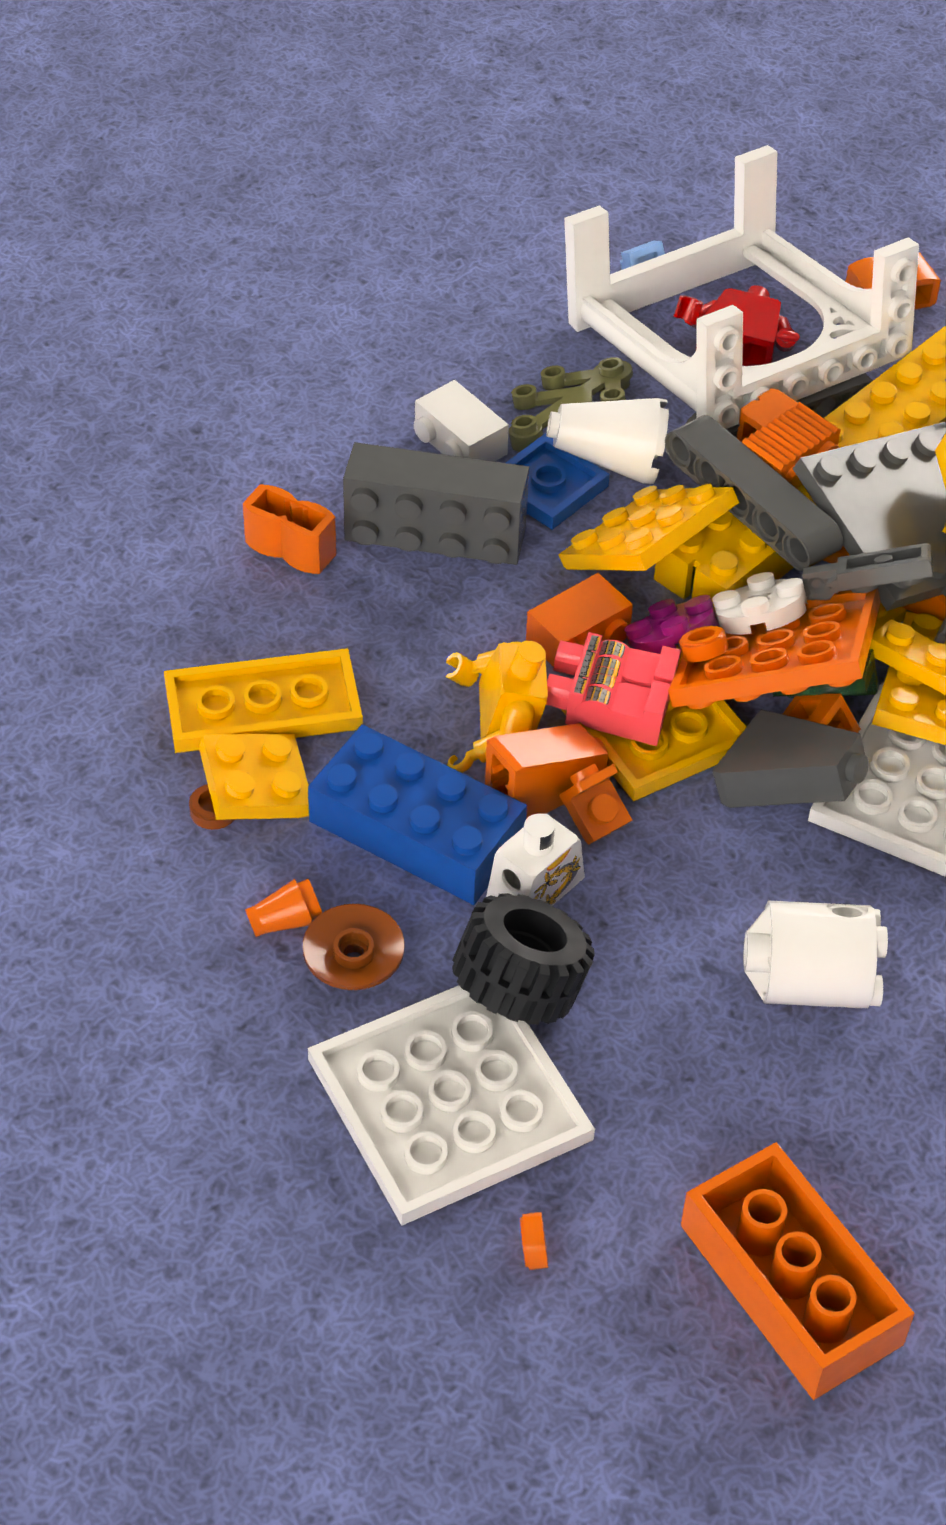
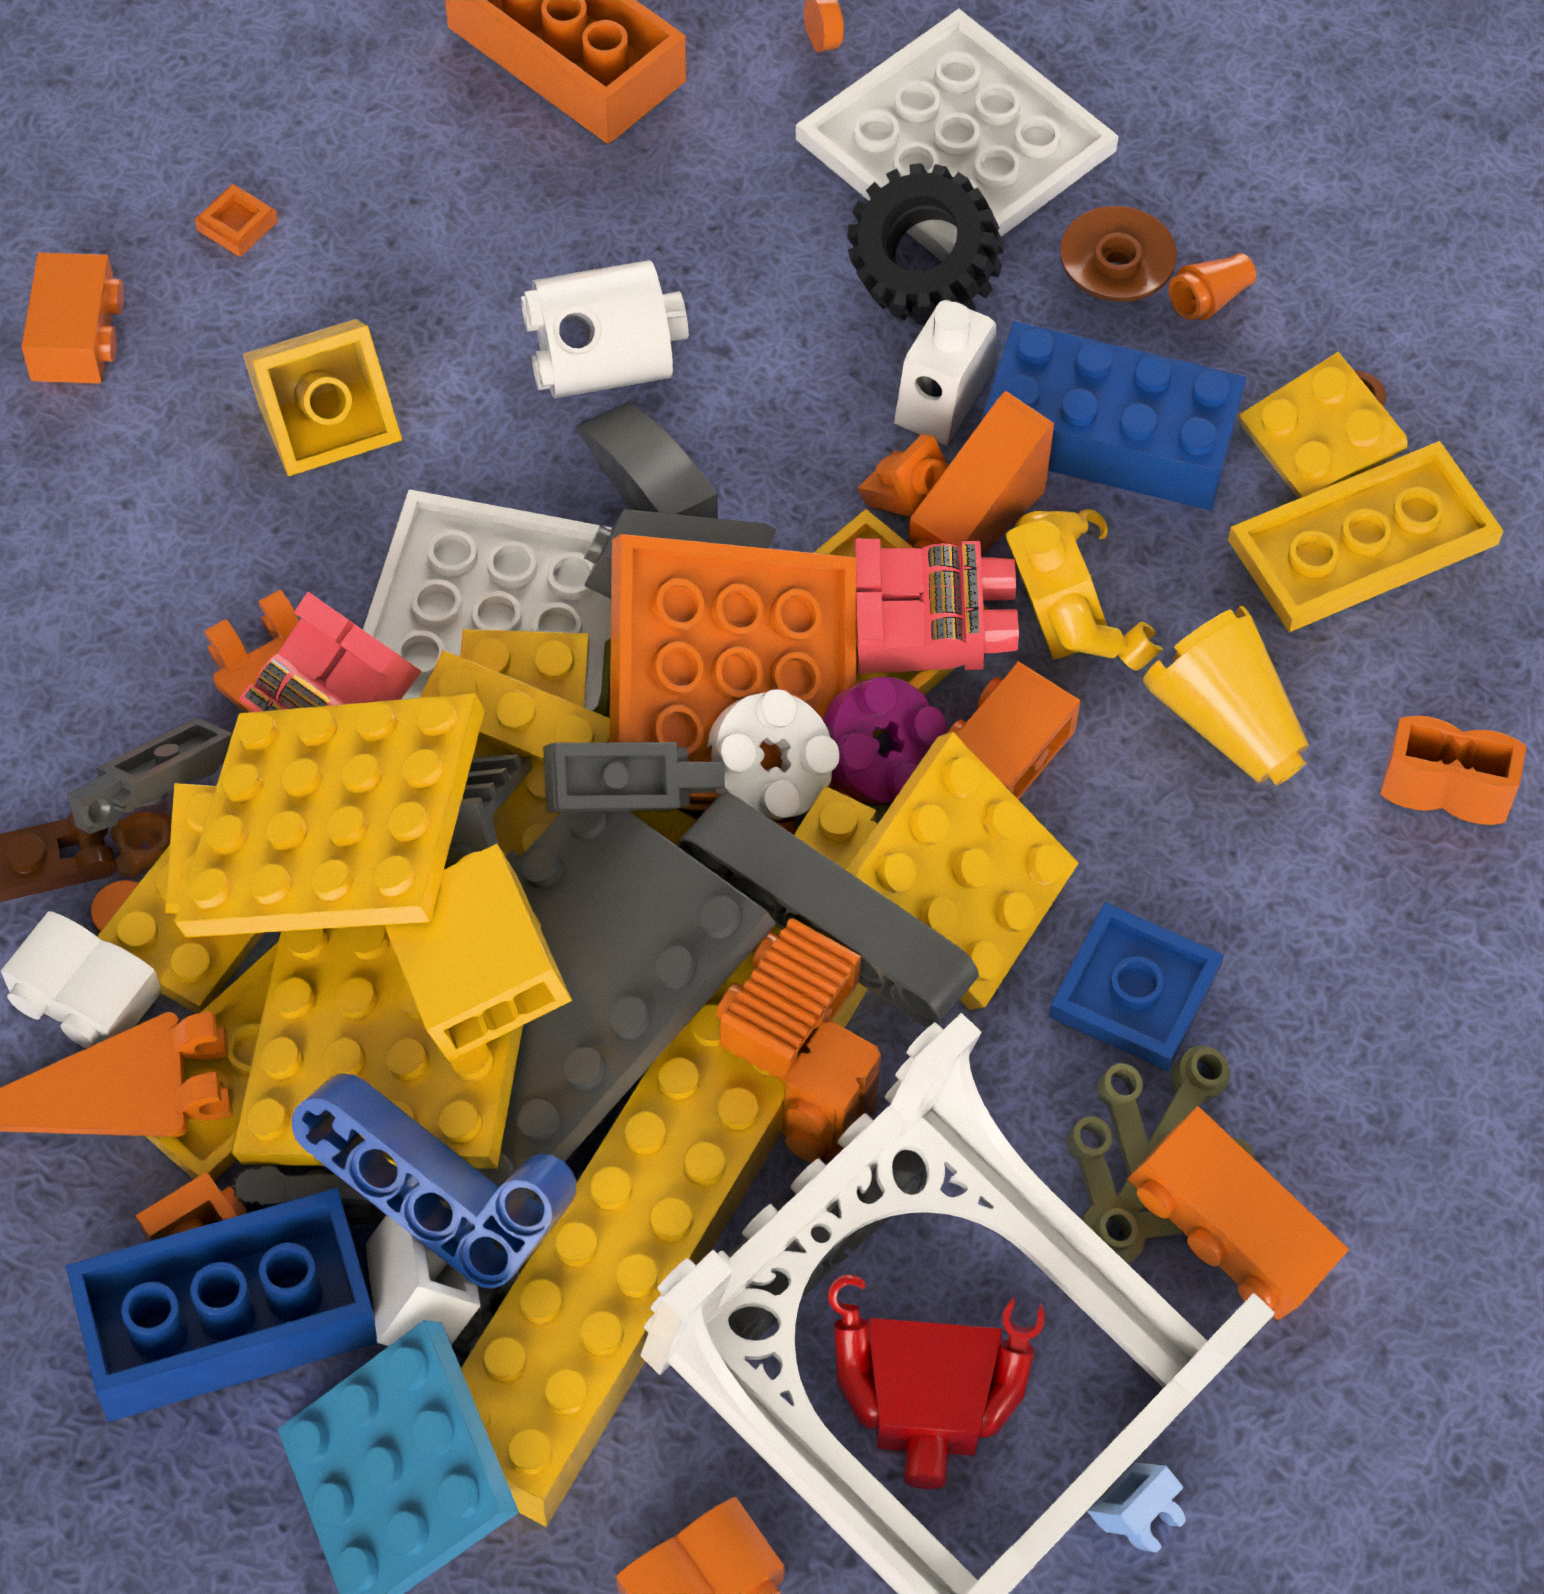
camera: 165 degrees right, 10 degrees up
dark grey brick [343,442,529,565] -> none
white brick [414,380,509,462] -> none
white cone [546,398,669,485] -> none
orange tile [679,626,729,662] -> none
none -> dark grey slope [576,402,718,519]
none -> orange brick [1127,1106,1349,1321]
none -> yellow cone [1143,606,1309,786]

